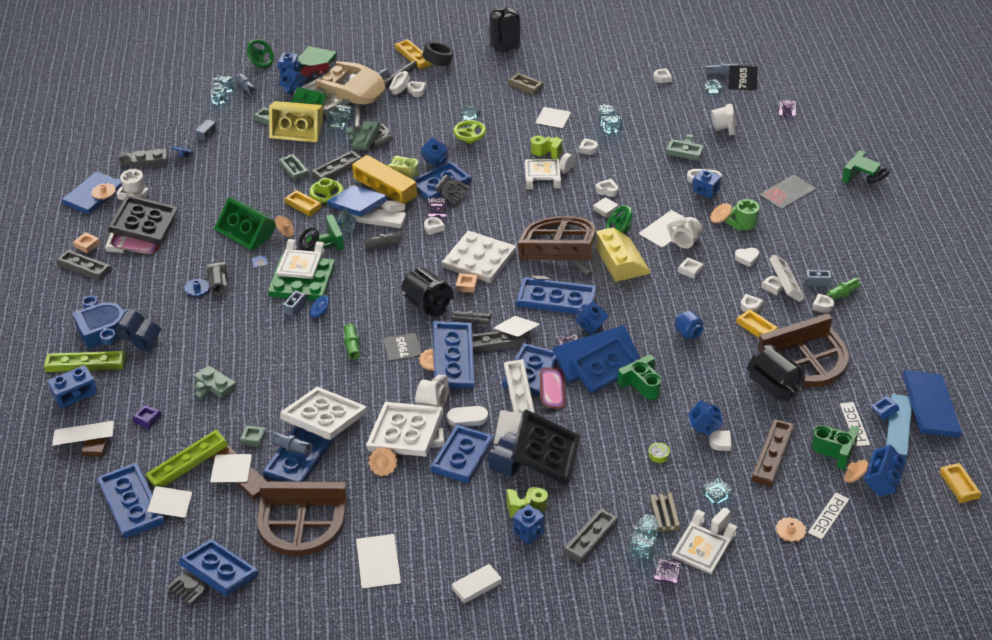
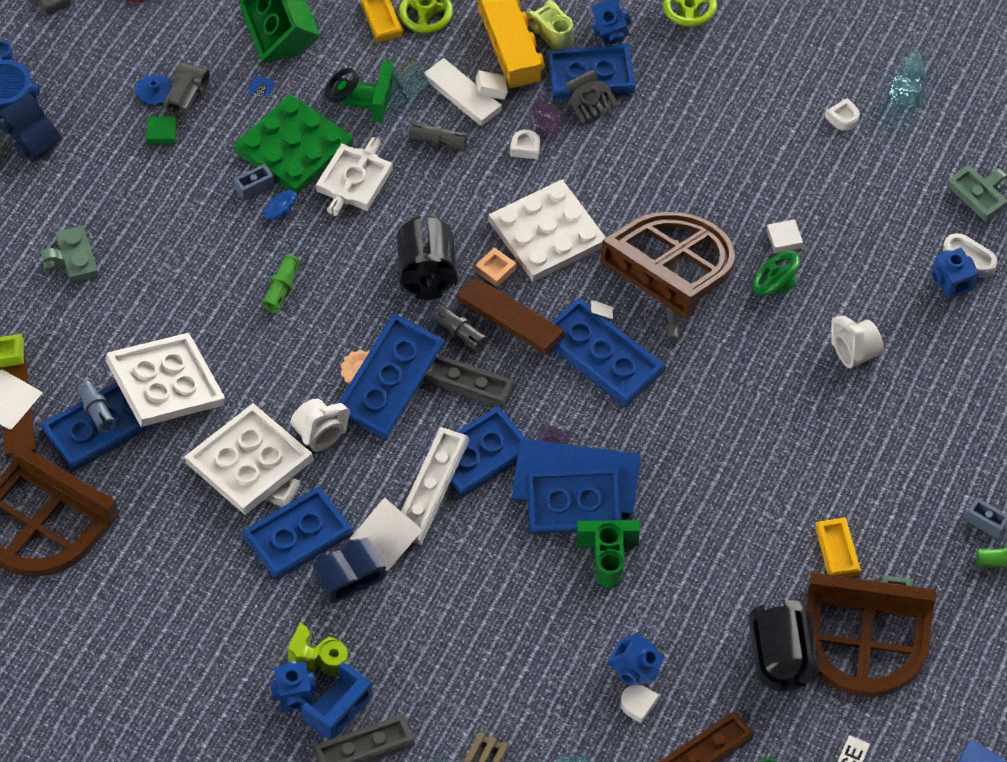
camera: 30 degrees right, 15 degrees up
sand green tile [240,425,266,447] -> none
light nougat piece [275,215,294,237] -> none
white flag [276,239,325,279] -> none
tile [327,185,388,217] -> none
white sticker [356,534,401,588] -> none
light nougat piece [368,447,397,477] -> none
sticker [383,333,422,361] -> none
white tile [447,406,488,427] -> none
white tile [452,564,502,604] -> none
white sticker [494,316,540,337] -> none
black plate [510,409,580,485] -> none
white flag [525,159,561,189] -> none
lime leg [530,135,563,159] -> none
white sticker [535,107,571,128] -> none
sticker [539,367,566,409] -> none
white tile [560,153,575,174] -> none
blue brick [575,300,609,335] -> none
white tile [596,179,618,197] -> none
light yellow slope [596,228,650,282] -> none
white sticker [639,210,685,247] -> none
tile [648,443,670,463] -> none
blue head [675,311,704,339] -> none
white tile [678,257,703,279] -> none
light nougat piece [710,203,732,223] -> none
bright green piece [725,199,759,231] -> none
white tile [735,248,759,267] -> none
white tile [741,294,763,313] -> none
white tile [761,276,784,296] -> none
white tile [769,255,804,302] -> none
white tile [812,294,834,313] -> none
none -> green tile [146,116,177,145]
none -> blue panel [301,662,373,740]
none -> white plate [316,137,393,216]
none -> reddish brown tile [456,276,565,355]

